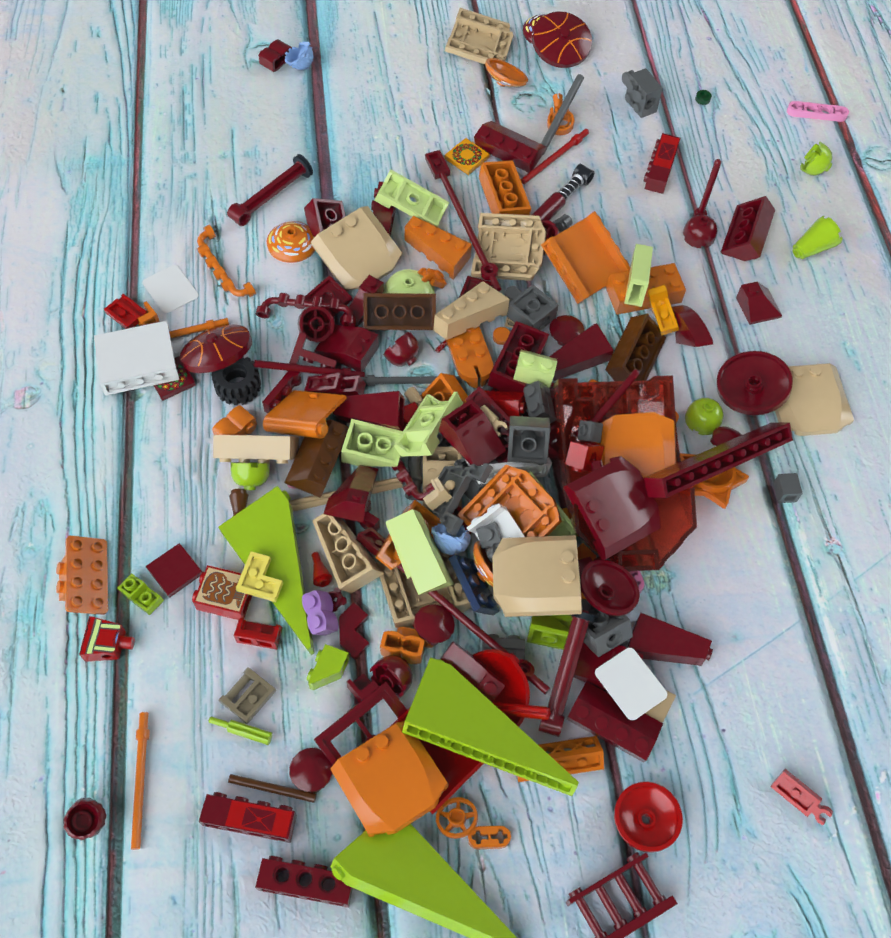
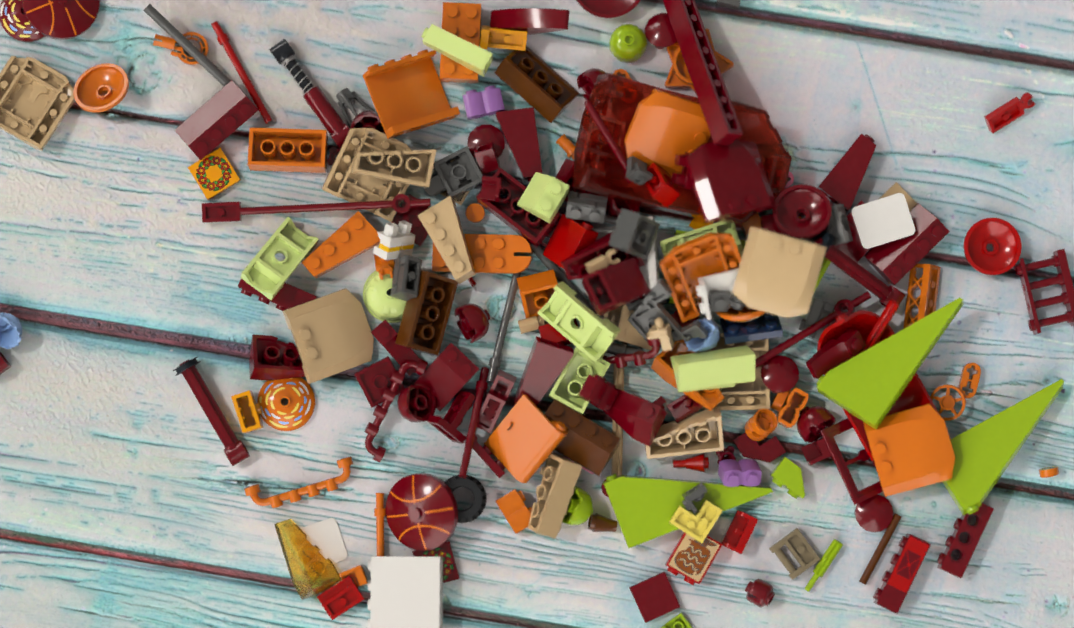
camera: 75 degrees left, 25 degrees up
none -> light orange brick [231,390,264,434]
none -> clear yellow wedge [274,519,342,600]
none -> tan wedge [351,149,436,188]
none -> white hips [373,220,416,260]
none -> dark grey brick [391,255,422,301]
none -> medium lavender brick [463,85,505,120]
none -> dark red panel [474,142,500,174]
none -> dark red panel [480,176,502,202]
none -> dark red brick [578,374,619,413]
none -> dark grey bracket [682,482,707,513]
none -> orange wheel [745,409,778,441]
none -> dark red head [745,579,775,608]

